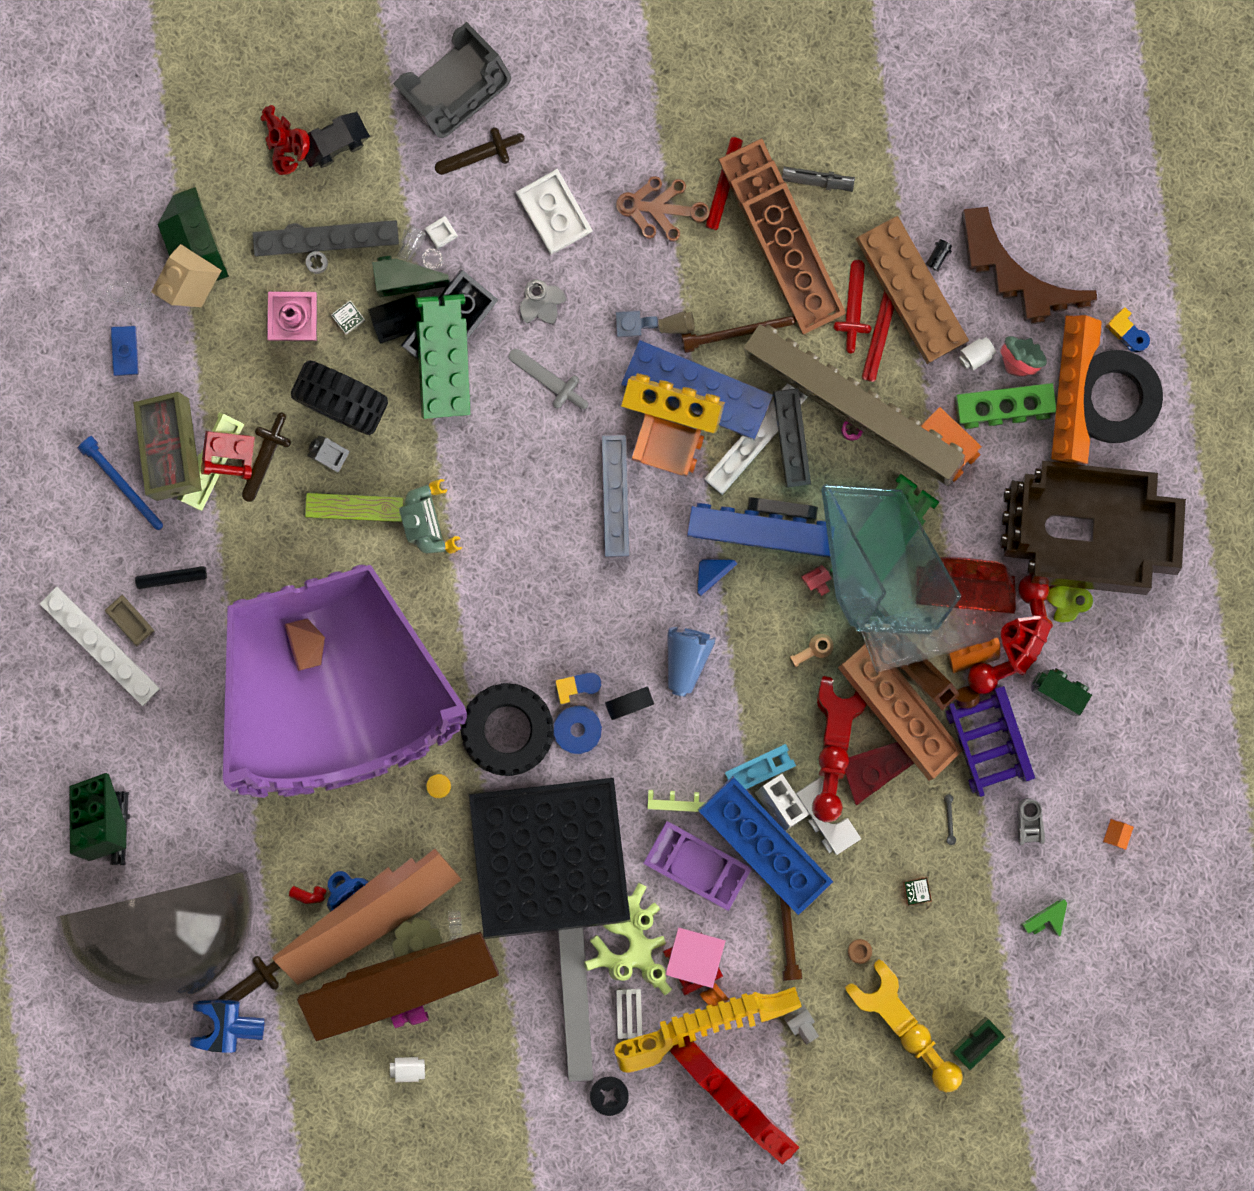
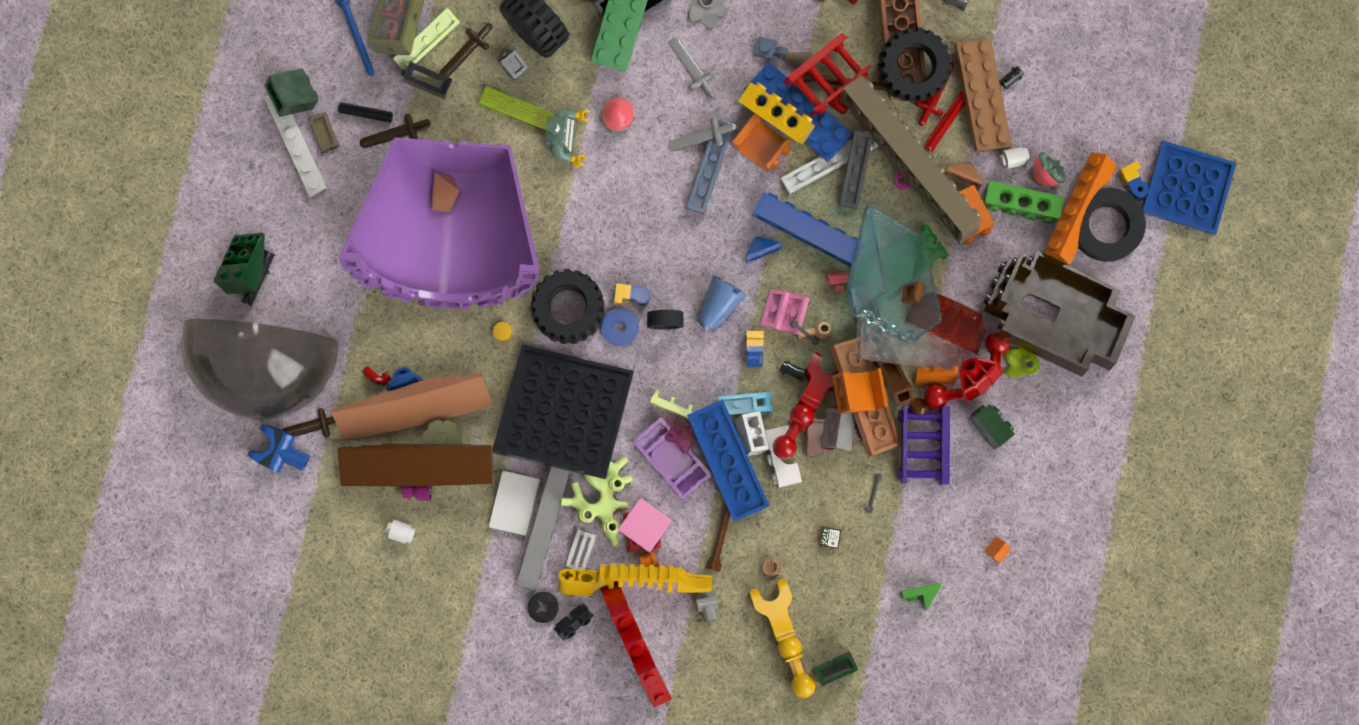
camera: 30 degrees right, 5 degrees down
plate [201,431,255,480] -> none
black beam [747,497,818,520] -> none
reddish brown arch [962,206,1098,324] -> none
light grey piece [1017,798,1045,845] -> none
none -> dark green brick [264,68,318,117]
none -> dark brown sword [360,114,431,148]
none -> black window [401,61,452,99]
none -> white tile [489,471,540,536]
none -> black hinge [554,603,594,641]
none -> coral hair [600,97,635,134]
none -> clear pink panel [664,420,697,454]
none -> light grey sword [668,117,736,151]
none -> leg [746,331,764,367]
none -> bright pink slope [760,289,809,335]
none -> black pin [780,361,805,381]
none -> red fence [783,32,871,117]
none -> dark grey hinge [790,320,819,345]
none -> light grey panel [822,408,856,451]
none -> red arm [828,87,848,115]
none -> orange panel [832,368,888,414]
none -> black tyre [877,27,952,102]
none -> dark orange tile [902,281,923,305]
none -> nougat slope [945,162,984,189]
none -> blue plate [1142,141,1236,235]

